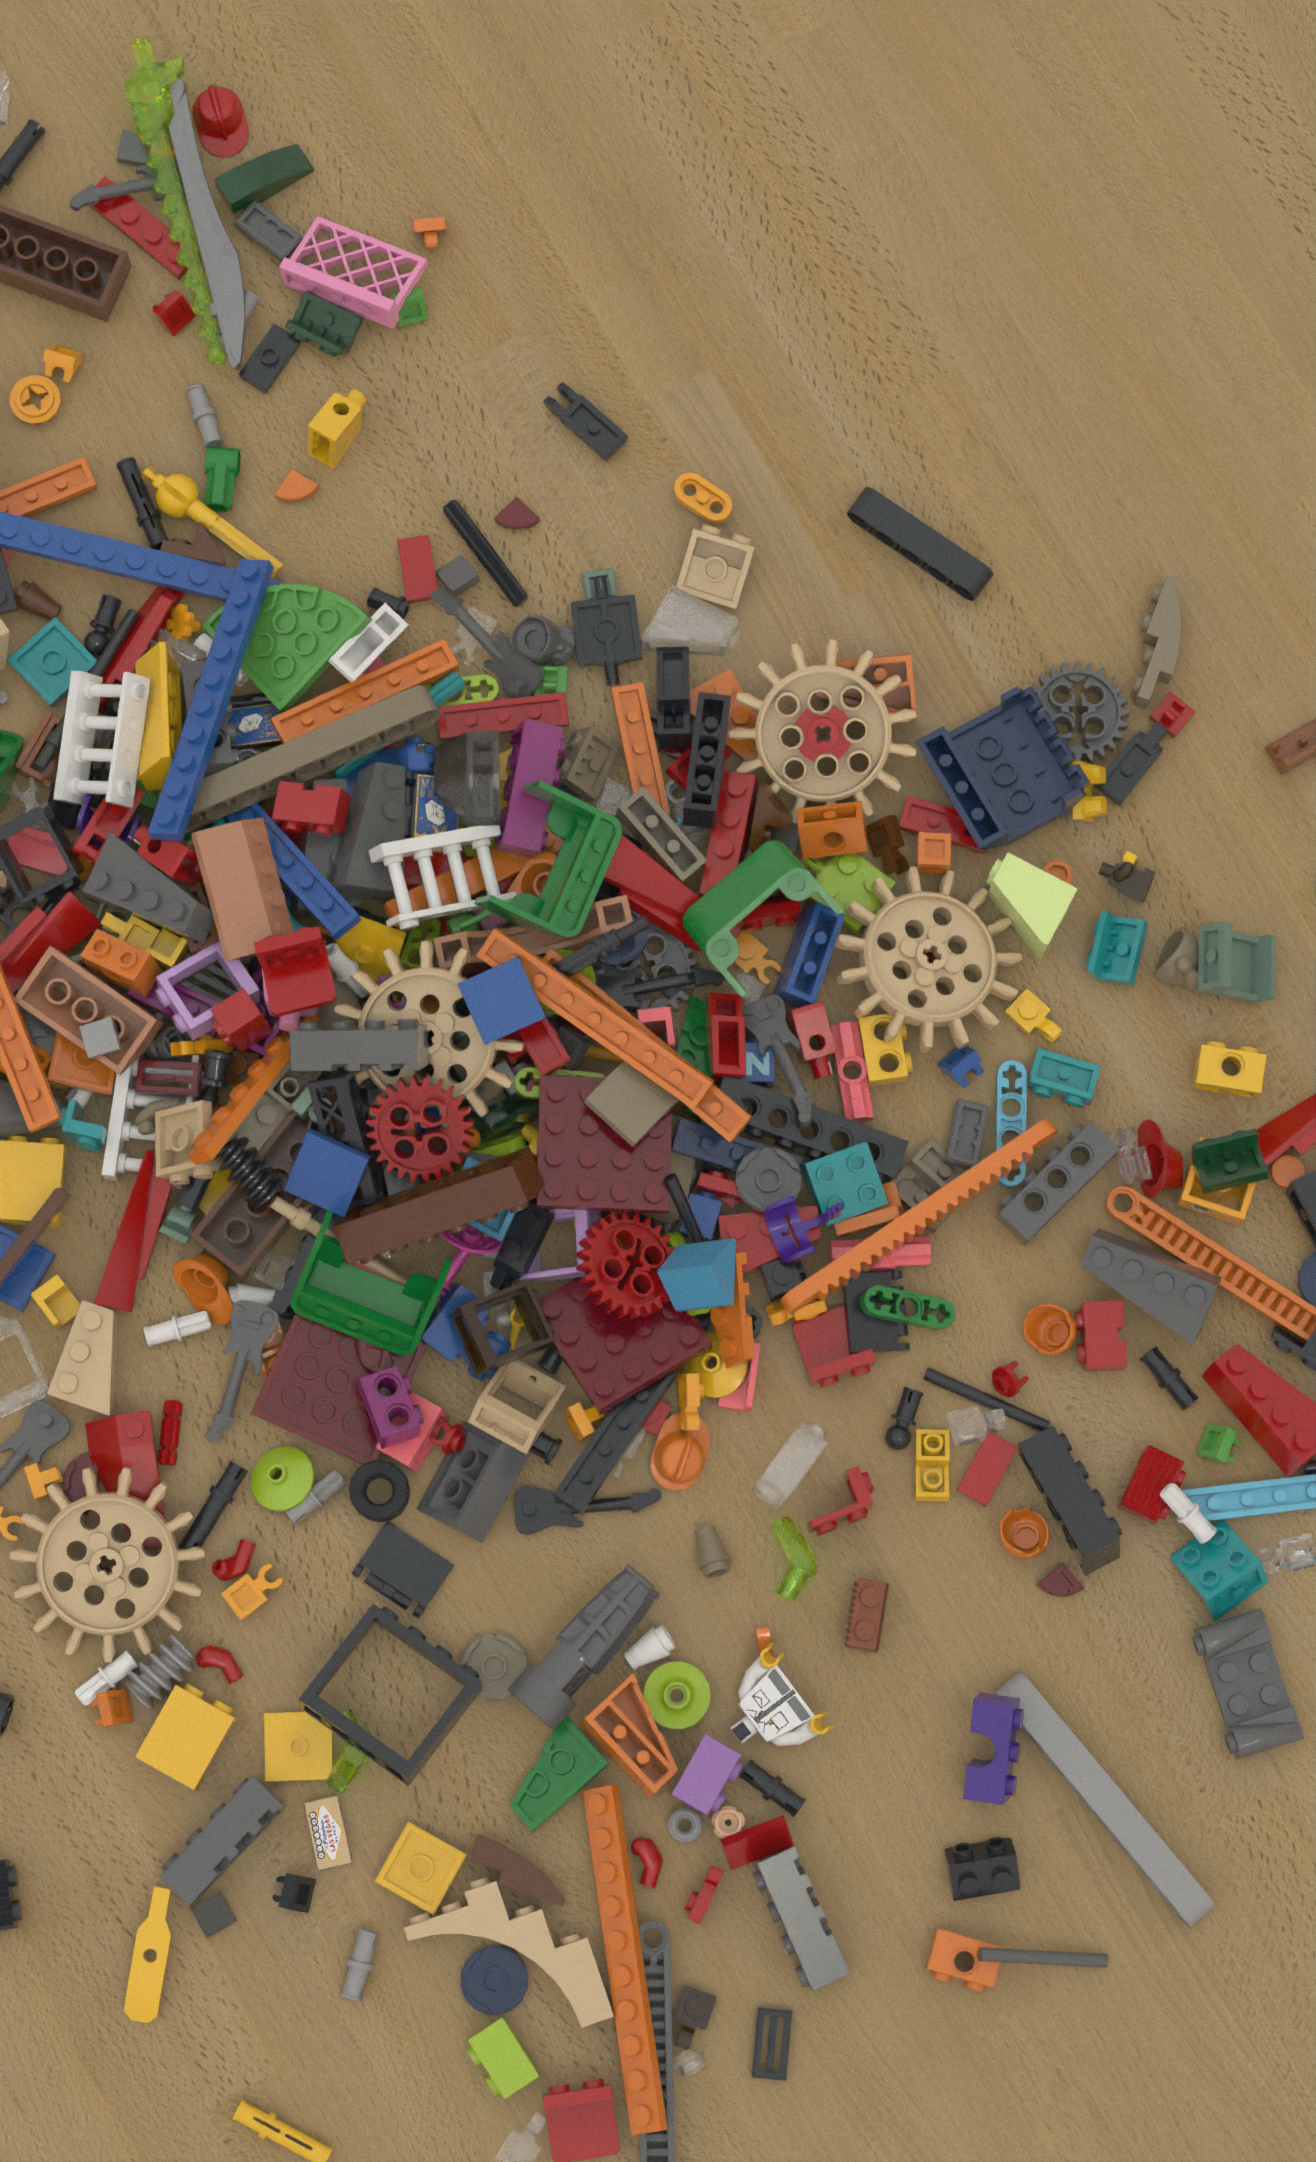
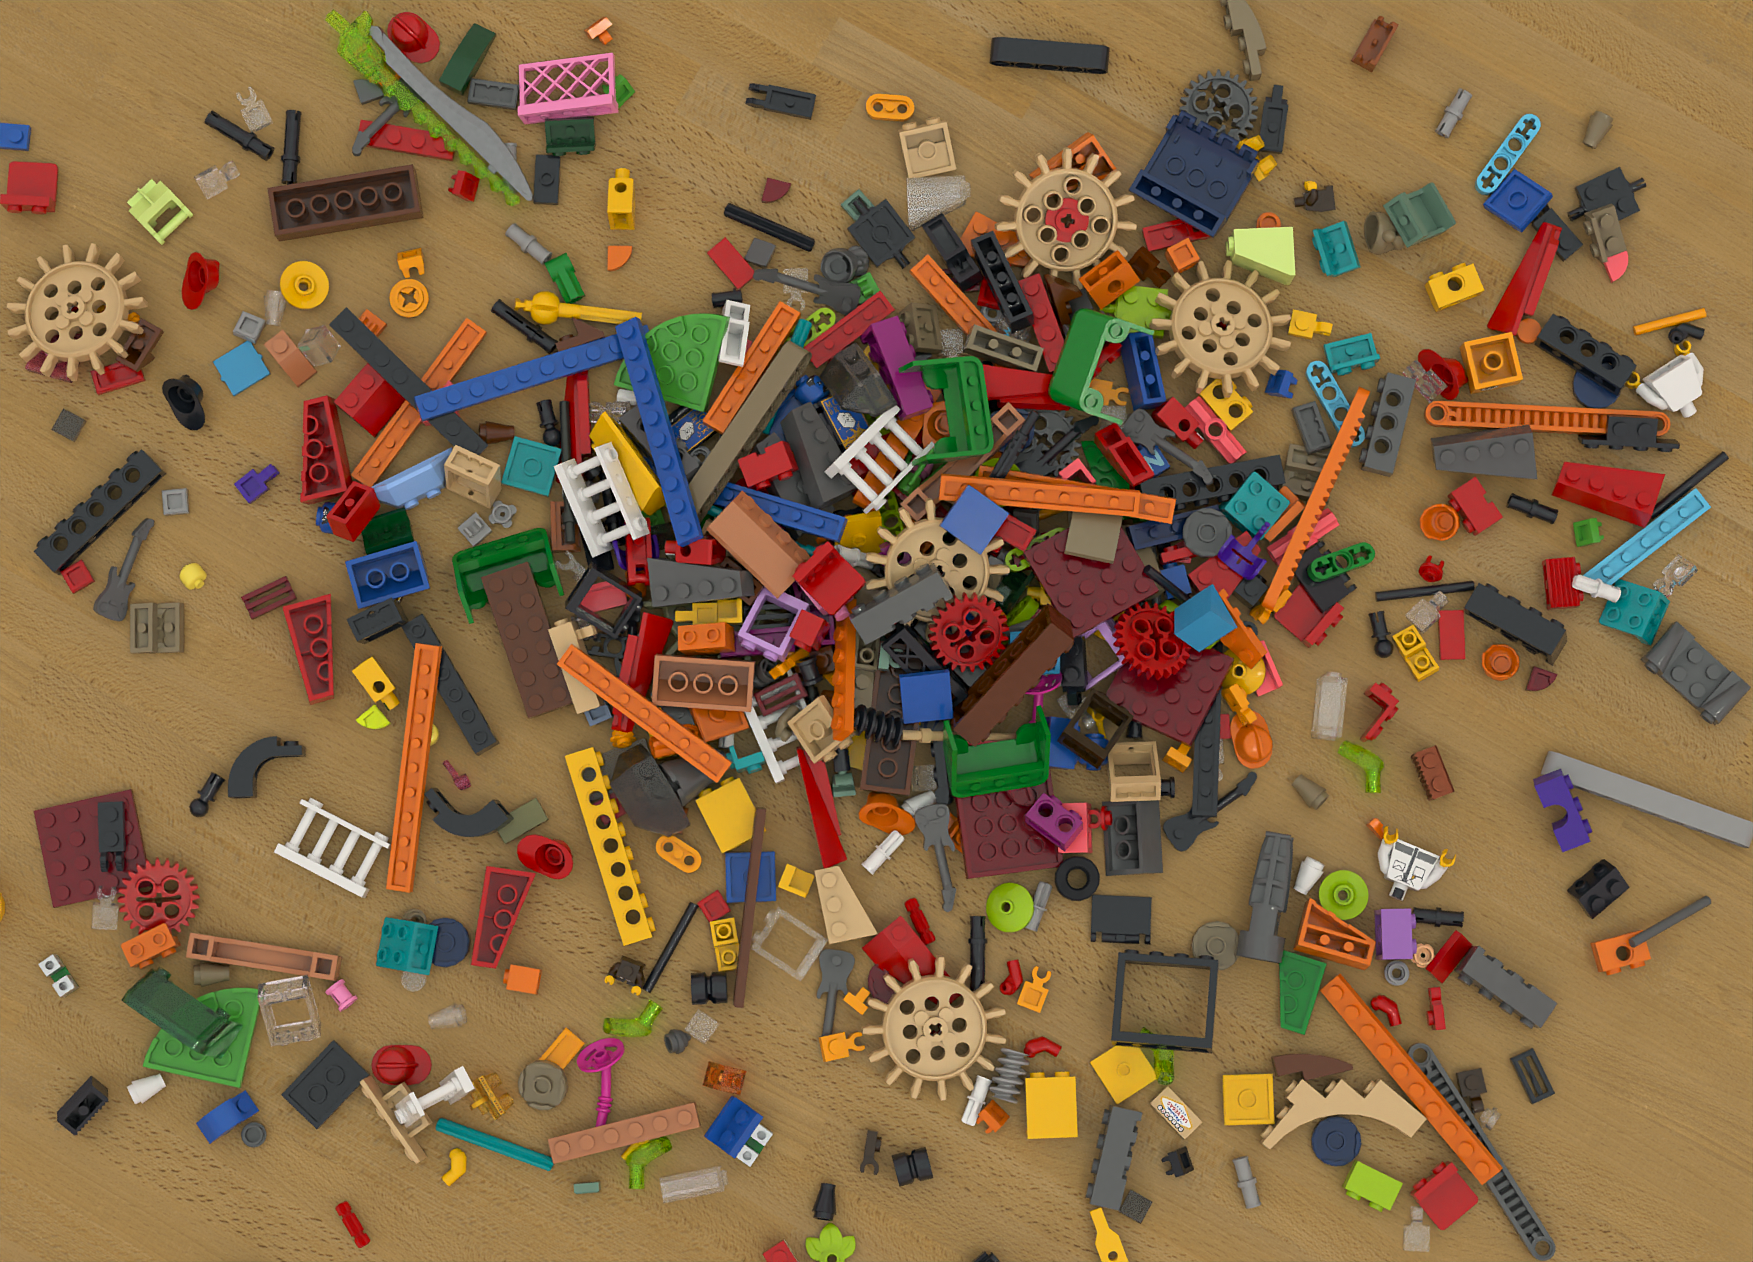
camera: 30 degrees left, 5 degrees up
light grey tile [79,1017,122,1059] -> none
light orange plant [166,603,201,645] -> none
red tile [1149,691,1195,739] -> none
dark green bracket [1192,1129,1268,1194] -> none

